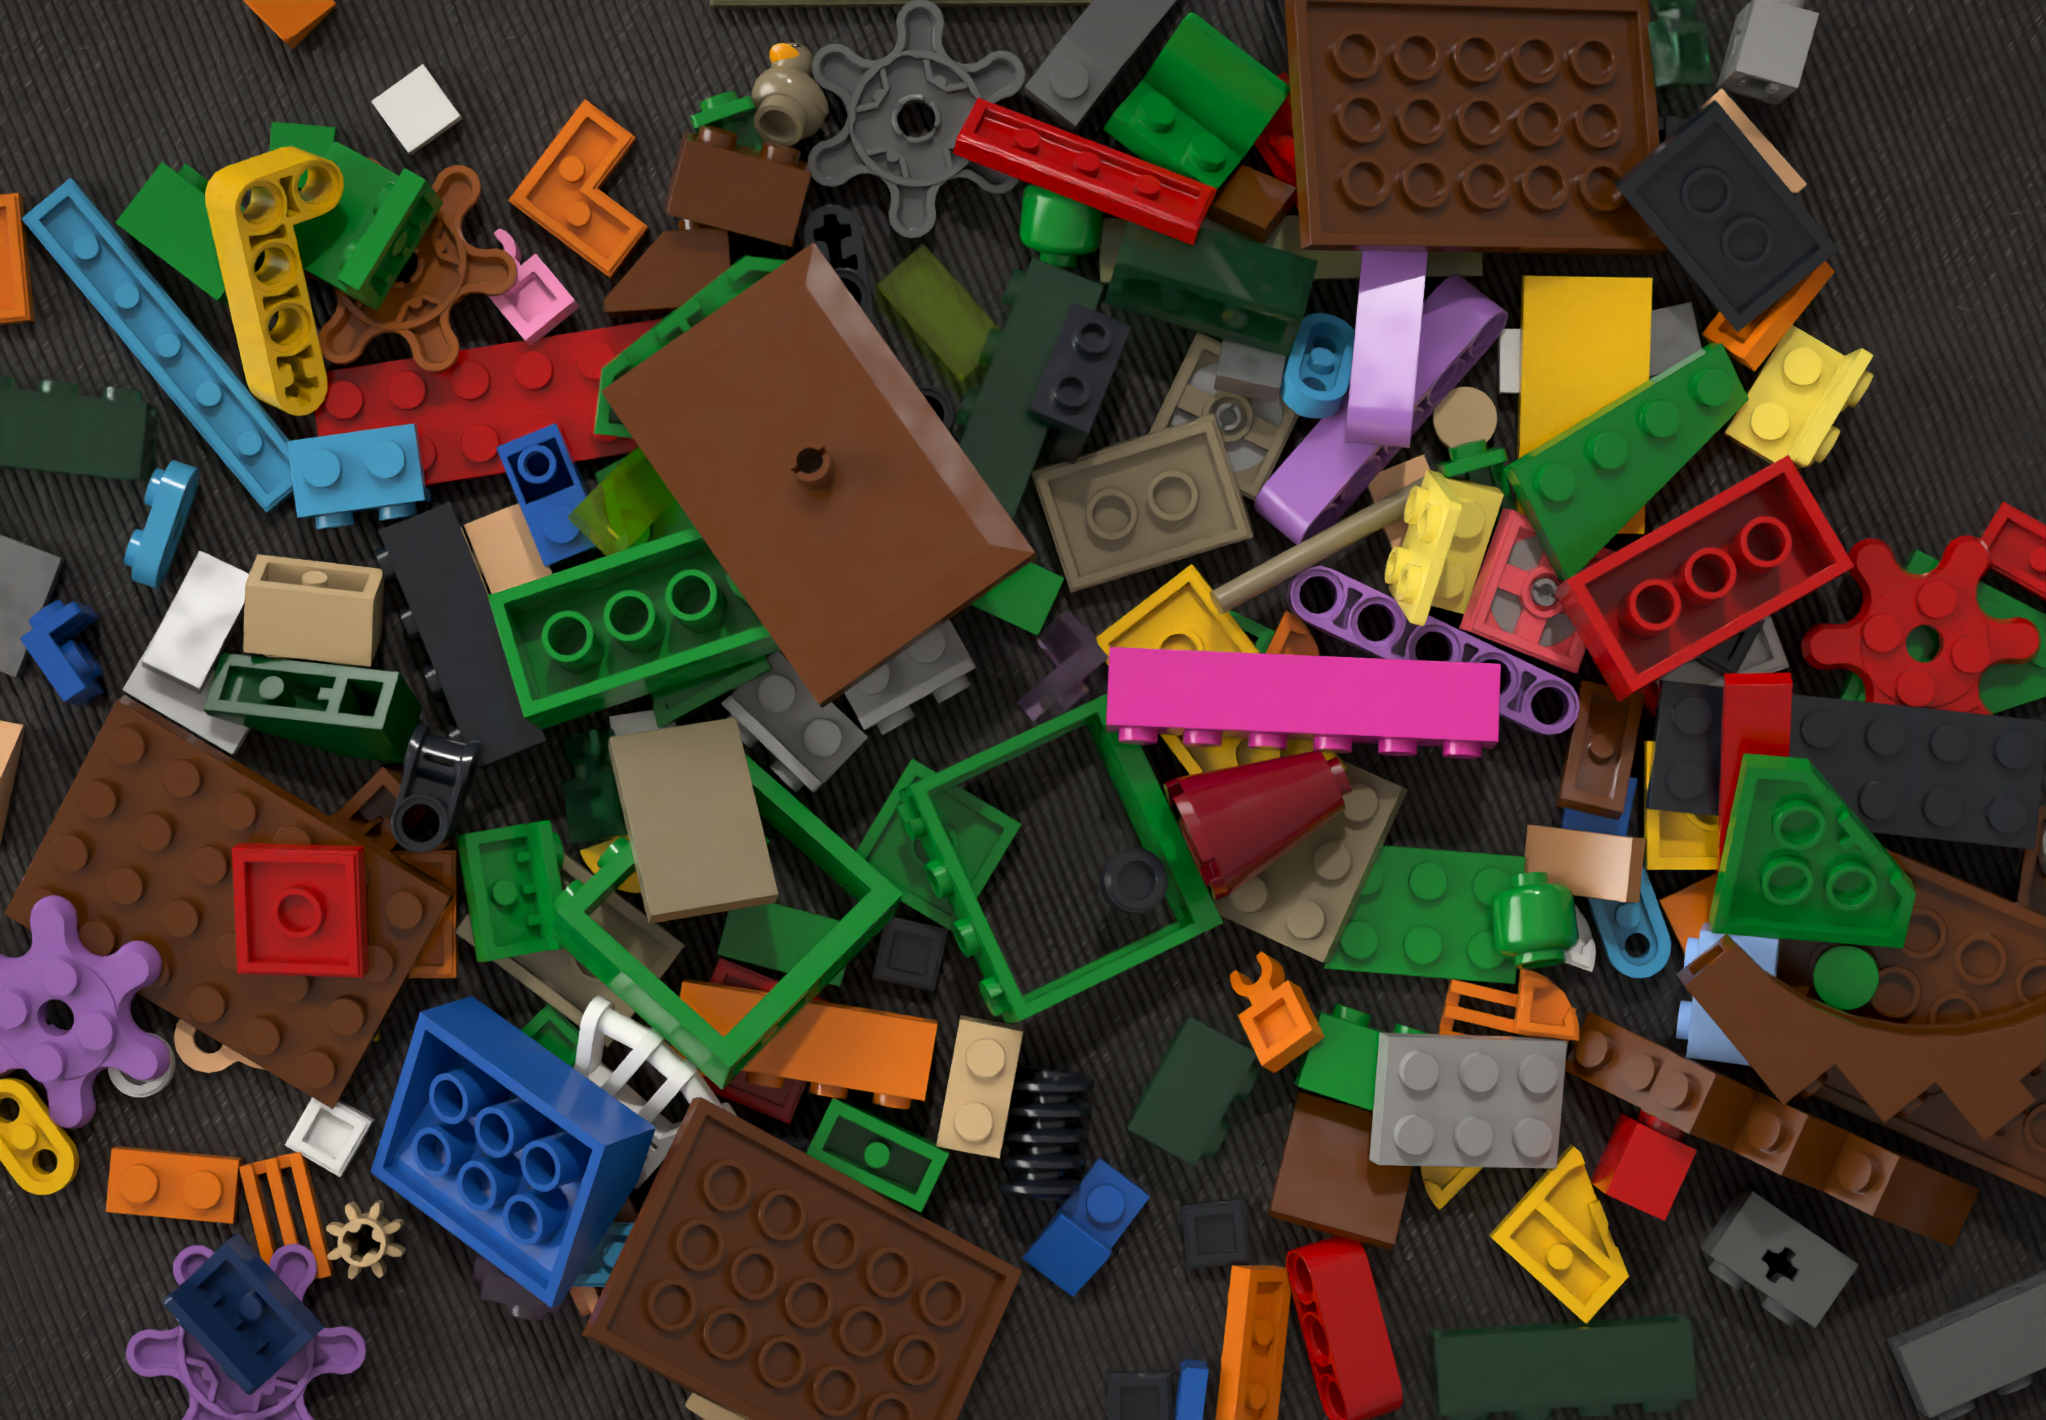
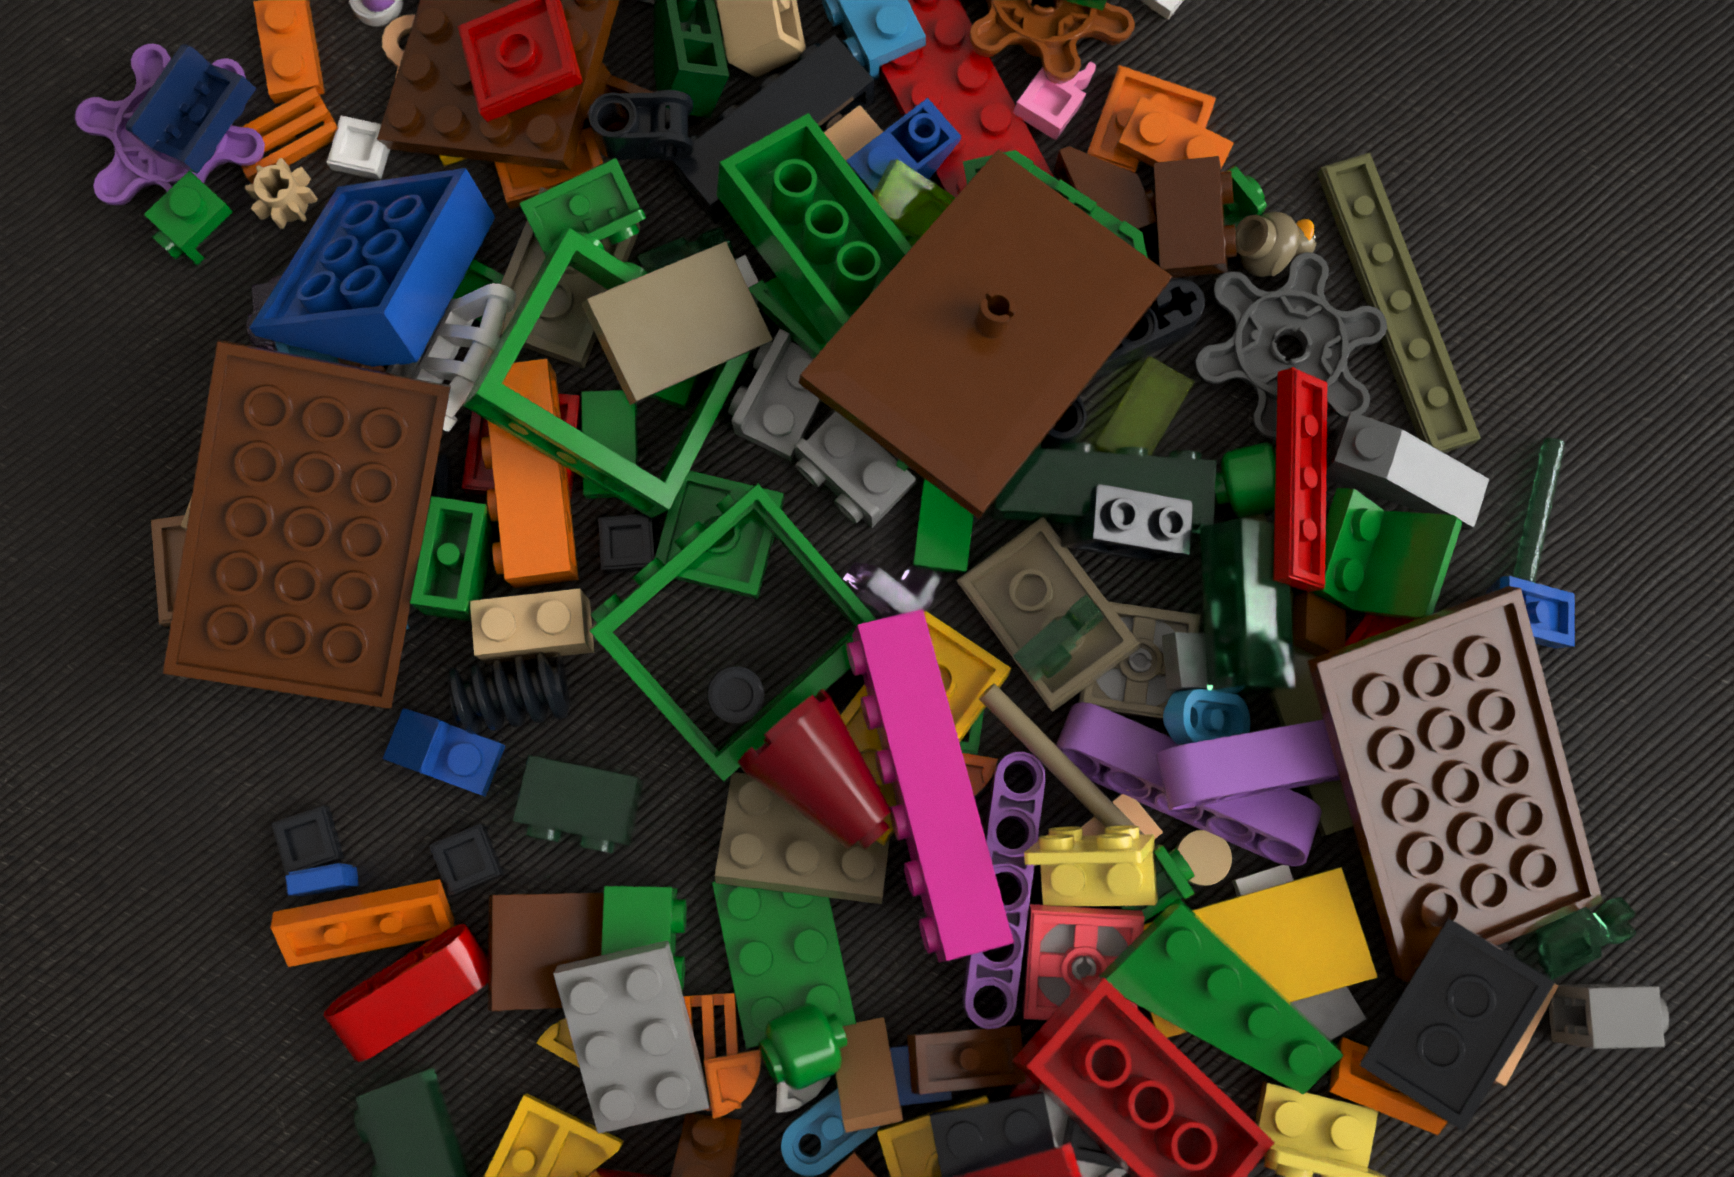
camera: 75 degrees right, 10 degrees down
orange plate [1230,952,1325,1073] -> none
none -> green bracket [144,170,233,266]
none -> clear green plate [1013,595,1105,682]
none -> orange plate [1115,96,1234,169]

